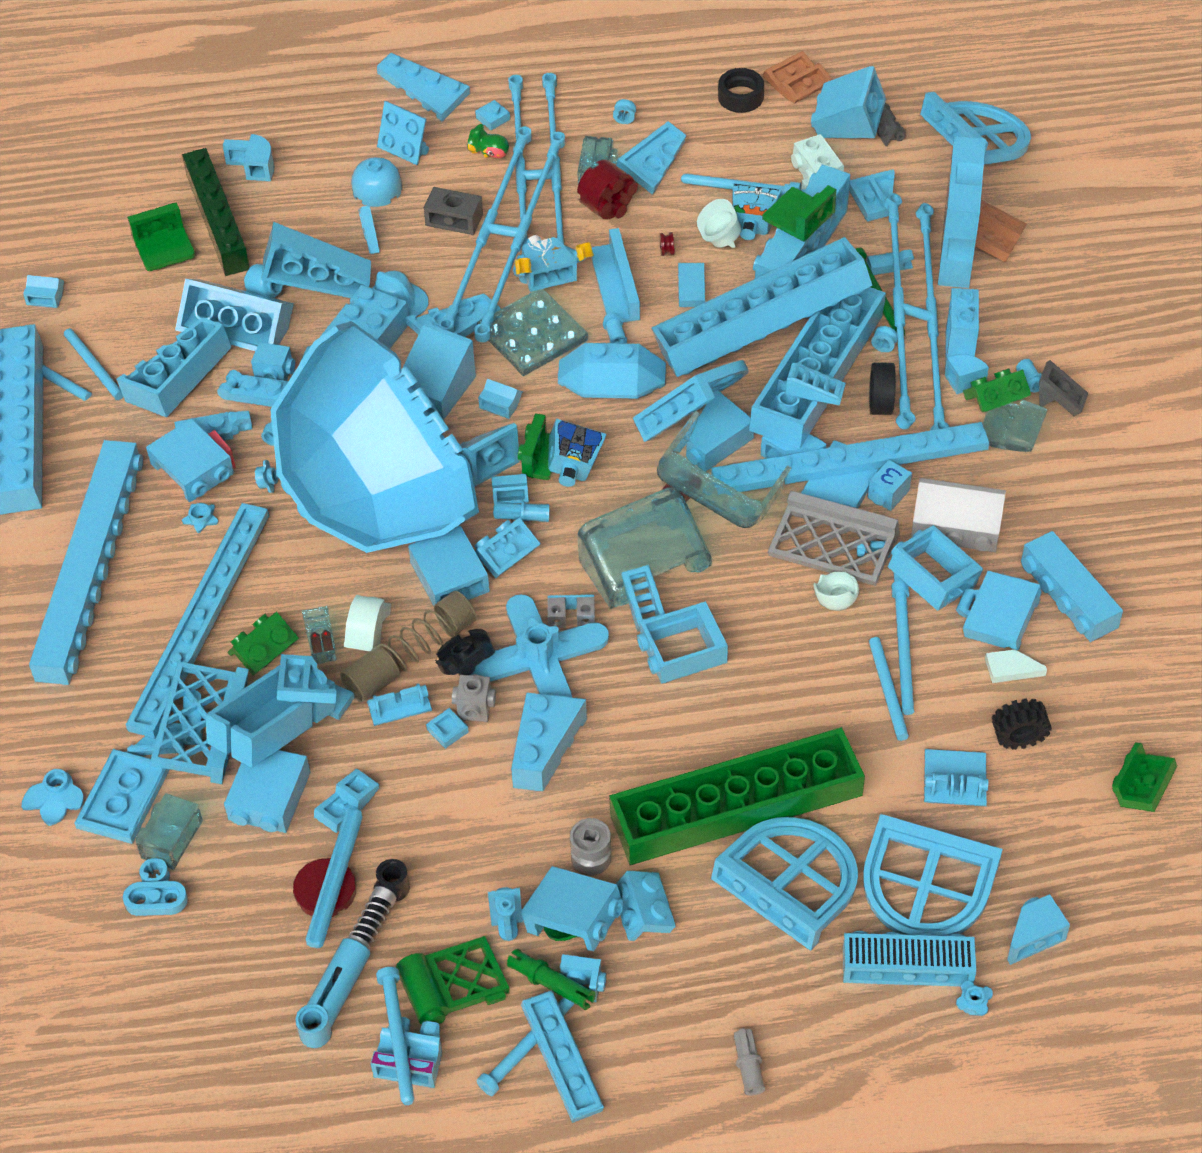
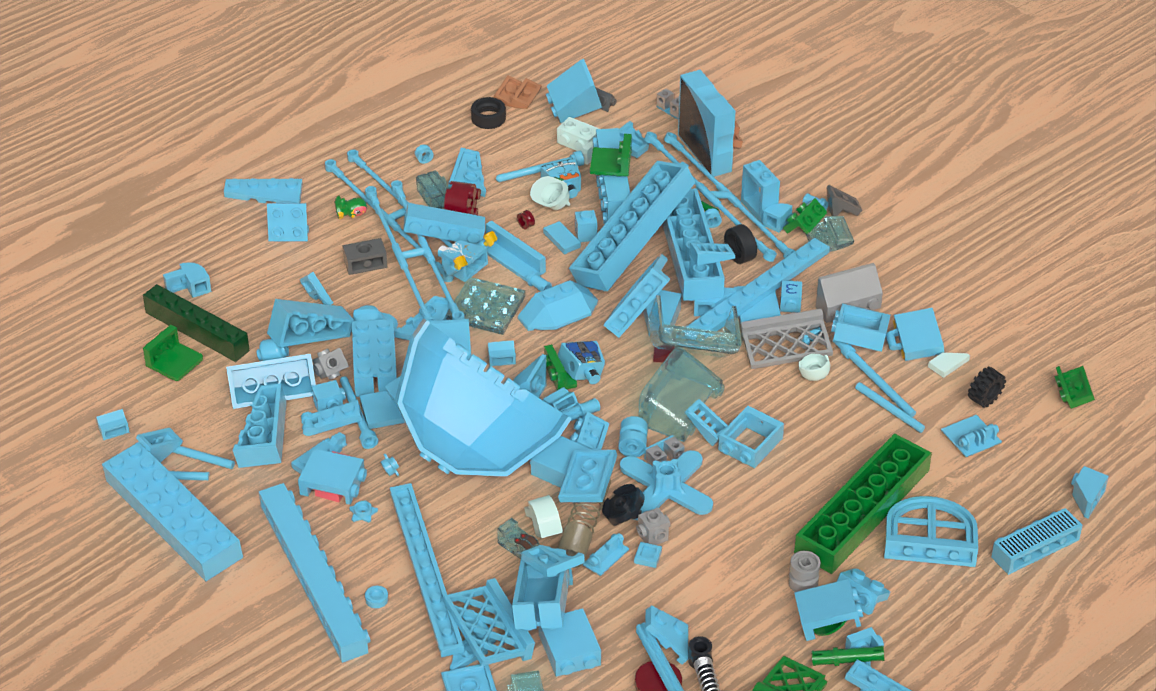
camera: 35 degrees left, 10 degrees down
green bracket [227,611,299,676] -> none
medium azure slope [314,769,379,833] -> none
medium azure cylinder [351,157,402,207] -> none
medium azure plate [475,100,510,130] -> none
medium azure hinge [488,887,523,941] -> none
medium azure wedge [511,693,587,791] -> none
light grey axle [734,1028,765,1096] -> none
medium azure window [863,814,1003,936] -> none
medium azure window [920,92,1031,165] -> none
medium azure plate [956,981,993,1016] -> none
medium azure brick [1021,531,1123,642] -> none
none -> medium azure slope [136,428,183,463]
none -> light grey brick [312,348,349,380]
none -> medium azure tile [365,586,388,608]
none -> medium azure brick [404,203,485,243]
none -> medium azure tile [558,450,617,502]
none -> medium azure brick [575,210,597,242]
none -> medium azure wheel [618,416,648,457]
none -> medium azure wing [645,605,688,664]

